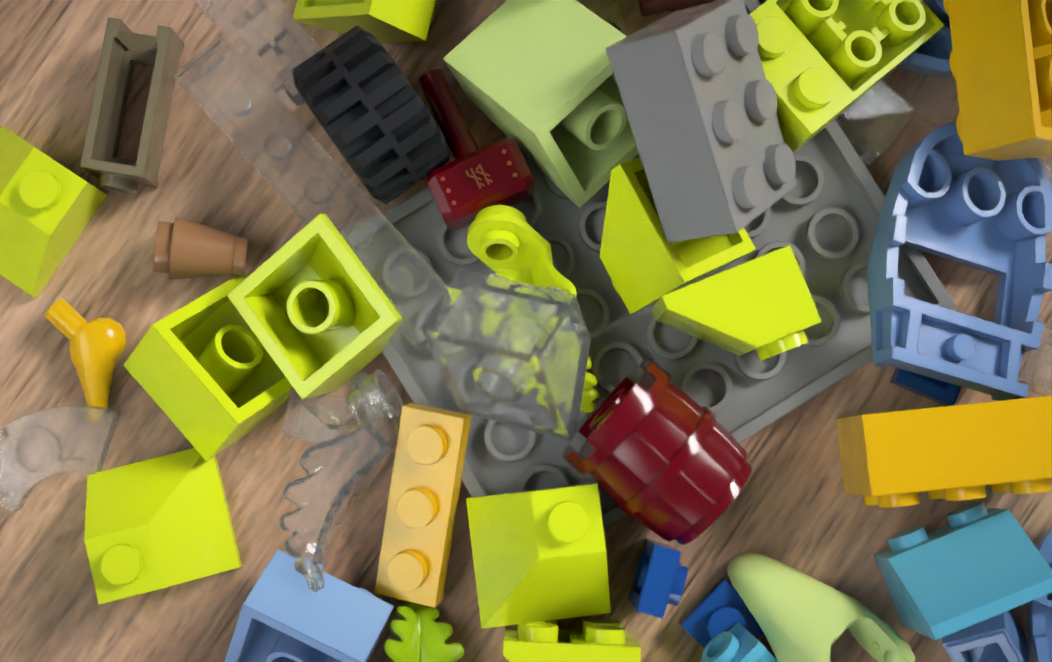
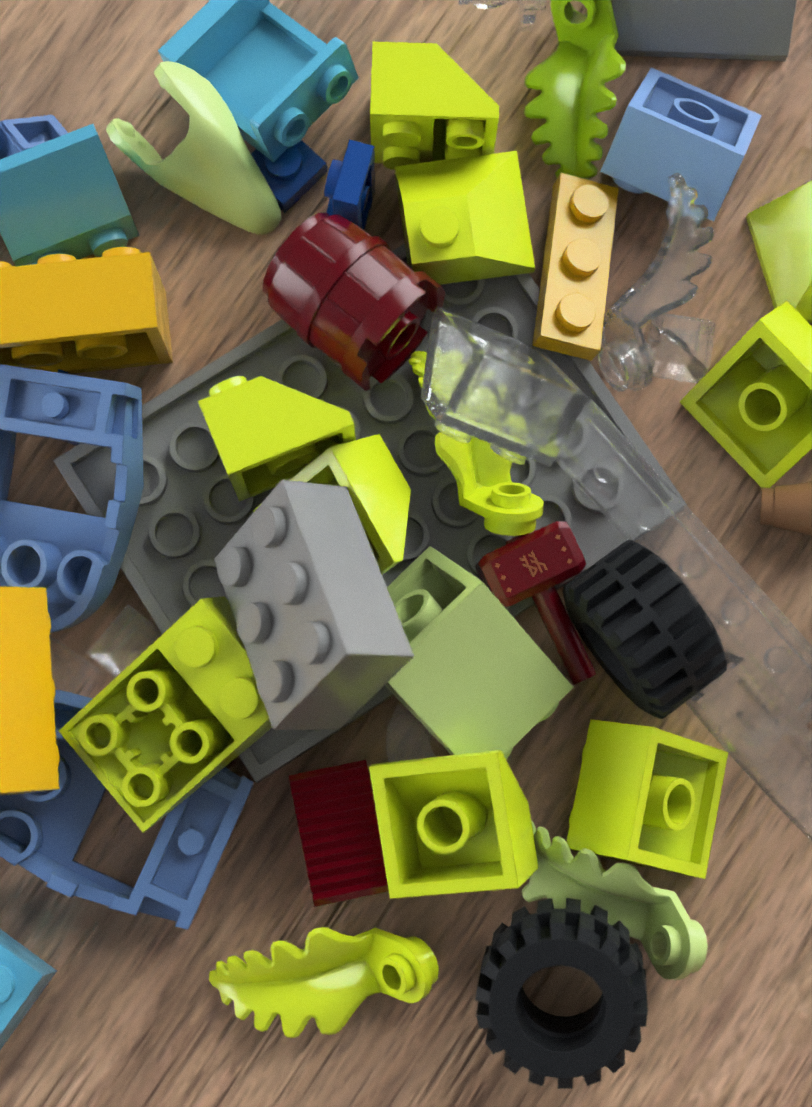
camera: 175 degrees right, 5 degrees down
neon yellow slope [227,214,403,400] -> none

